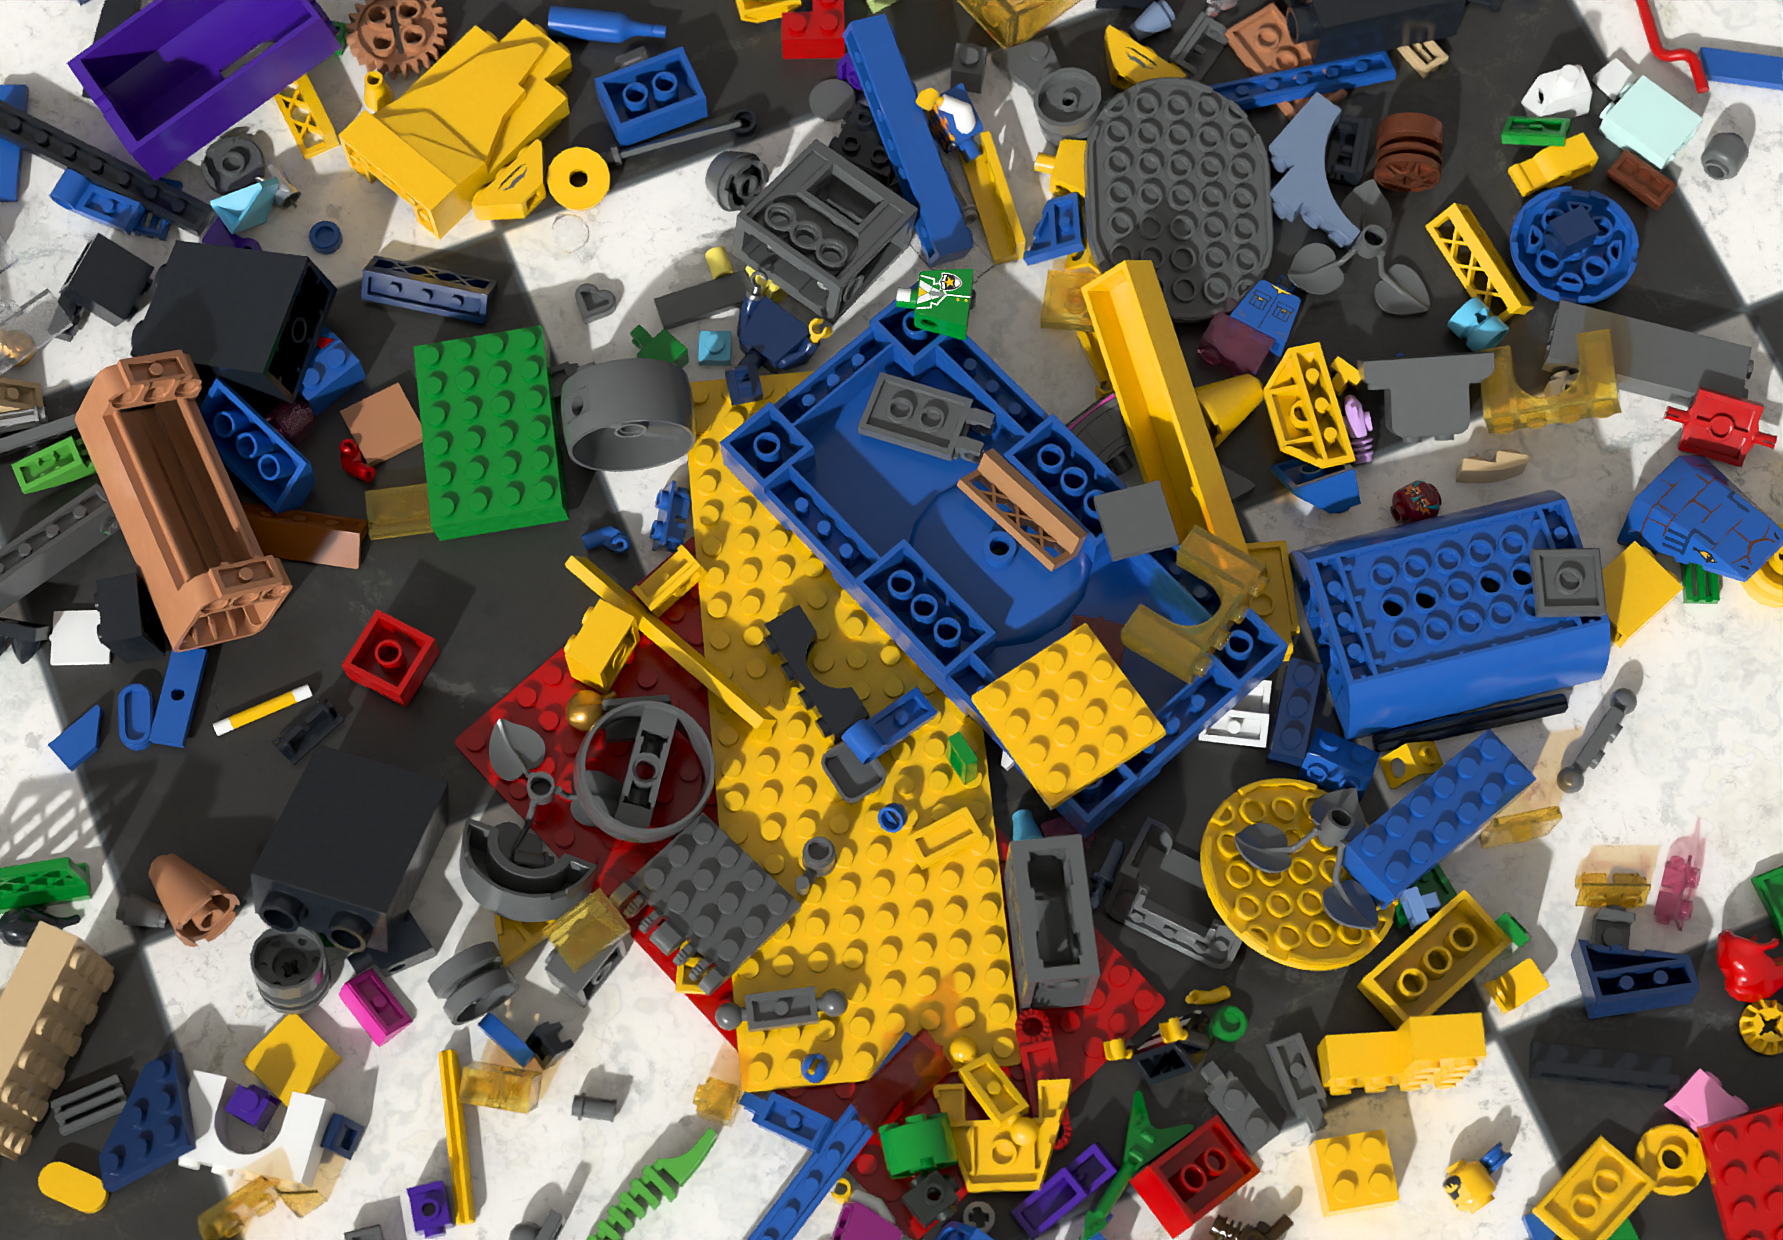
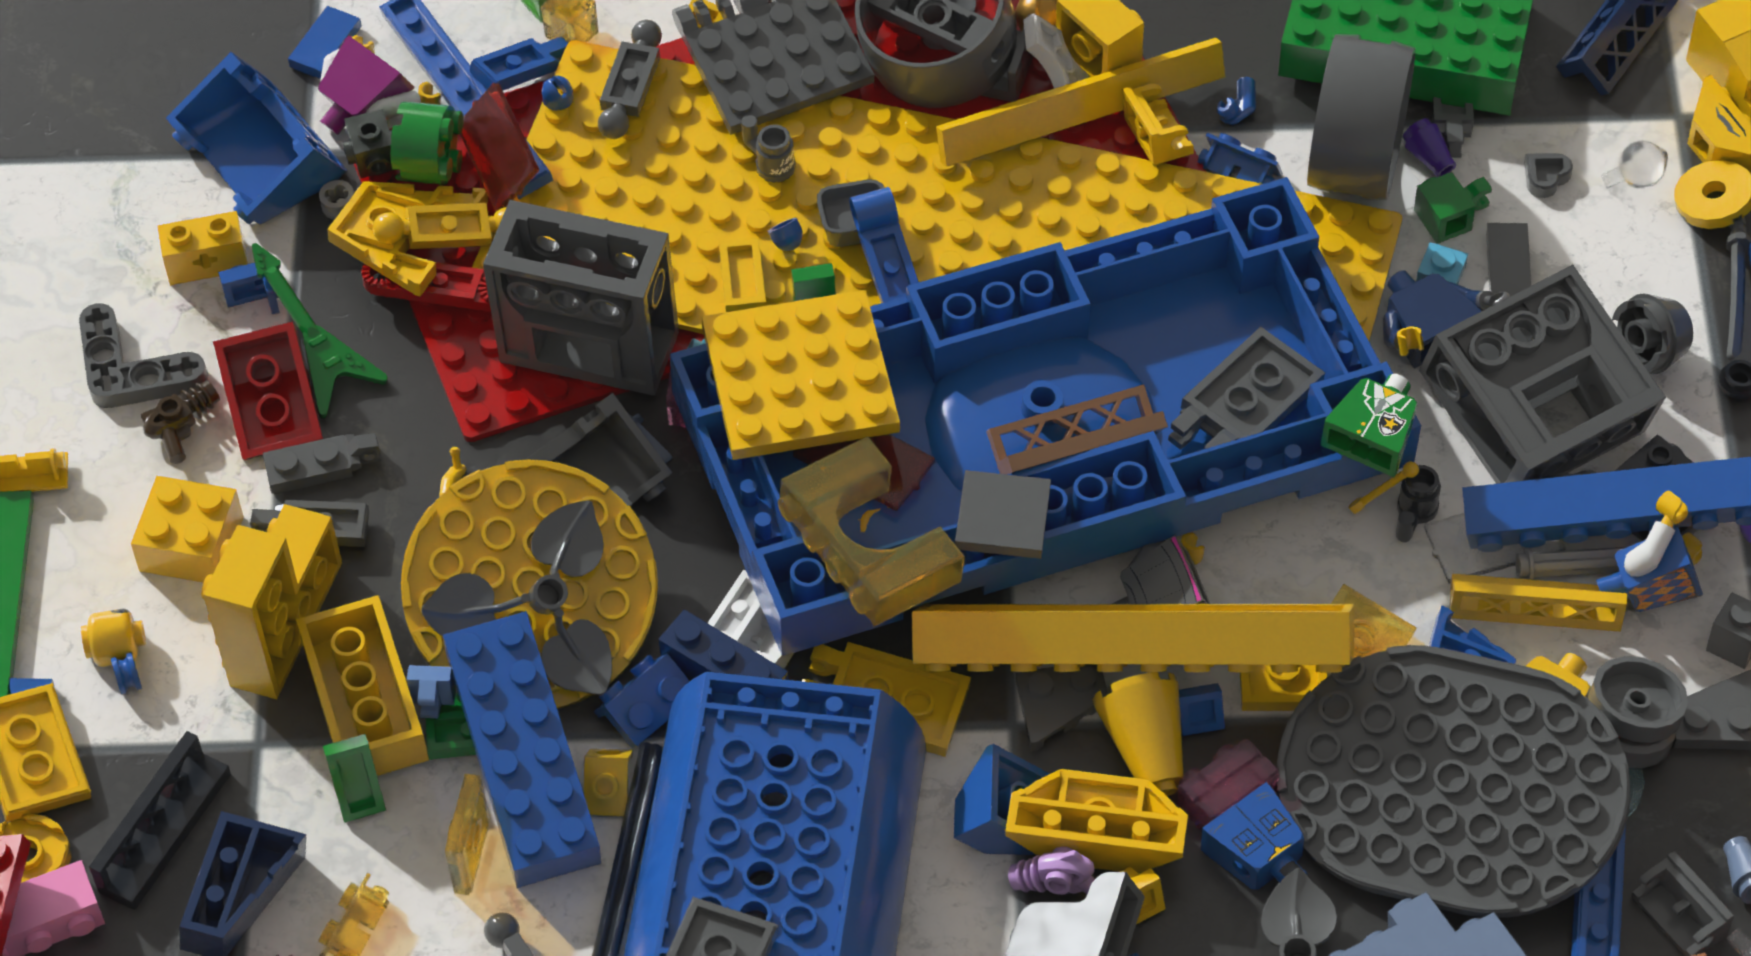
camera: 115 degrees right, 15 degrees down
dark blue tile [725,365,763,406] -> none
black arch [762,605,870,745] -> none
dark purple slope [1011,1142,1120,1240] -> none
black torso [1103,1010,1215,1085] -> none
yellow slope [1104,25,1186,91] -> none
green tile [1211,1005,1248,1042] -> none
dark red head [1390,480,1442,524] -> none
yellow bracket [1484,958,1550,1014] -> none
dark grey bracket [1591,905,1636,949] -> none
none -> white tile [1023,13,1090,89]

